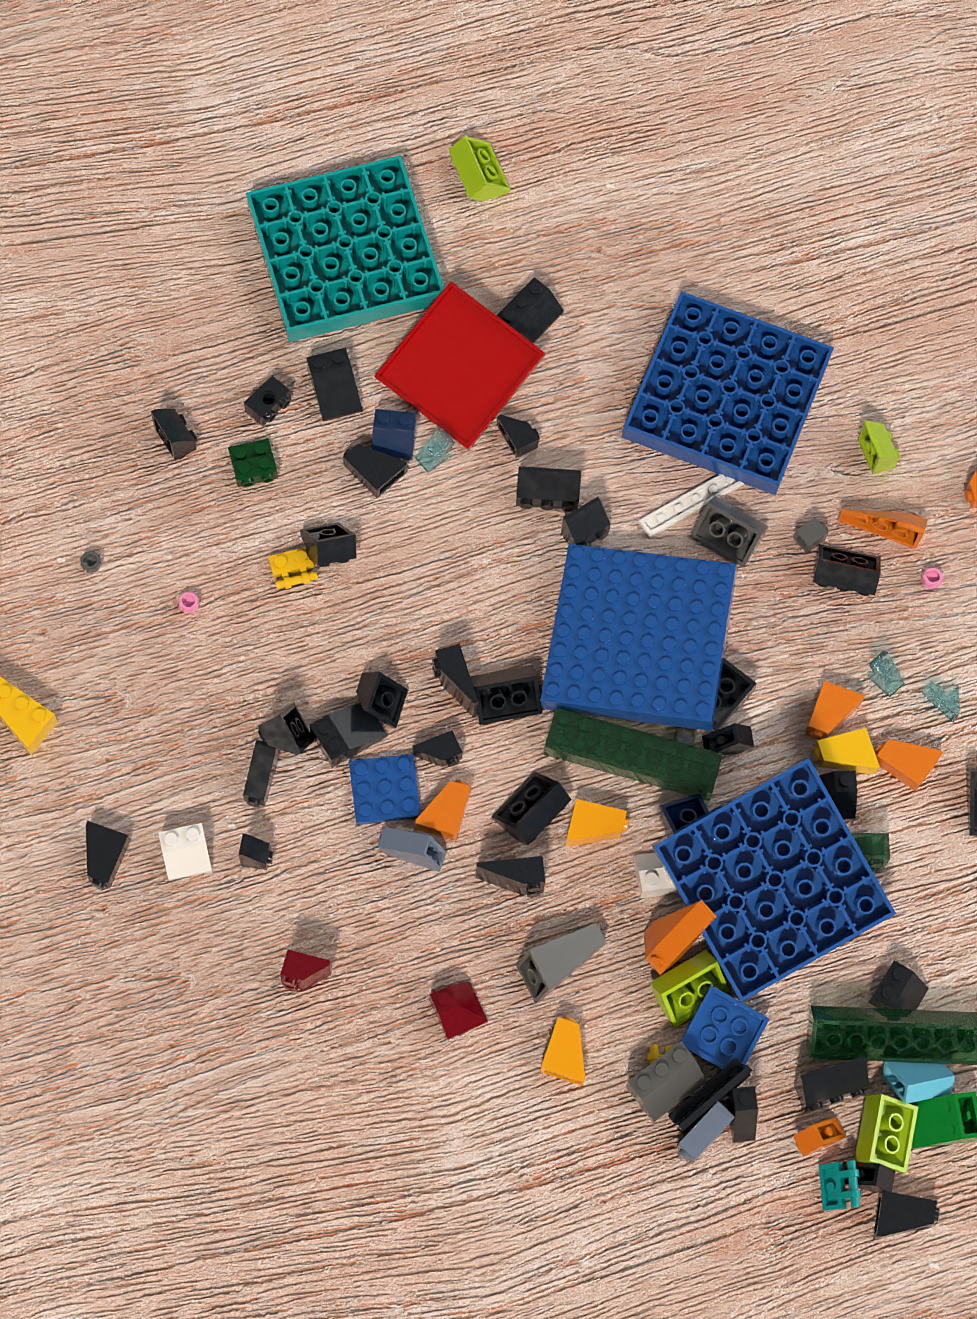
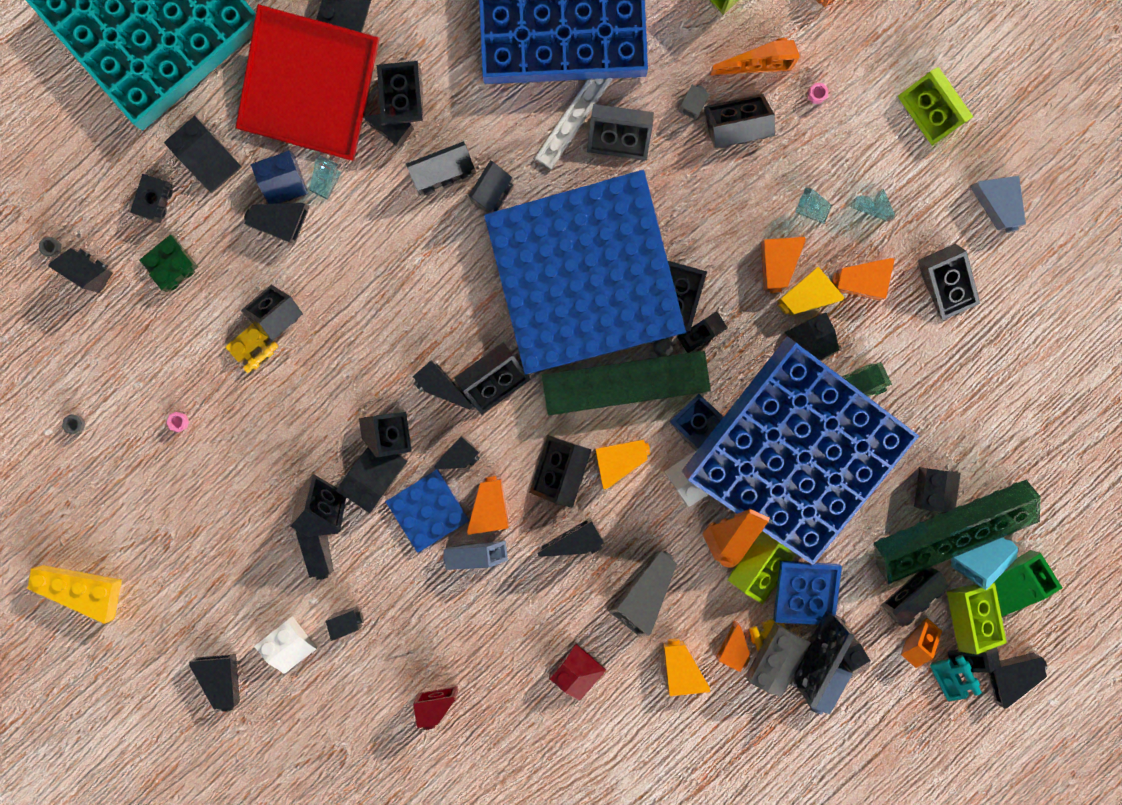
camera: 15 degrees left, 20 degrees up
none -> dark grey tile [39,237,61,257]
none -> black slope [377,60,423,125]
none -> orange slope [716,621,750,672]

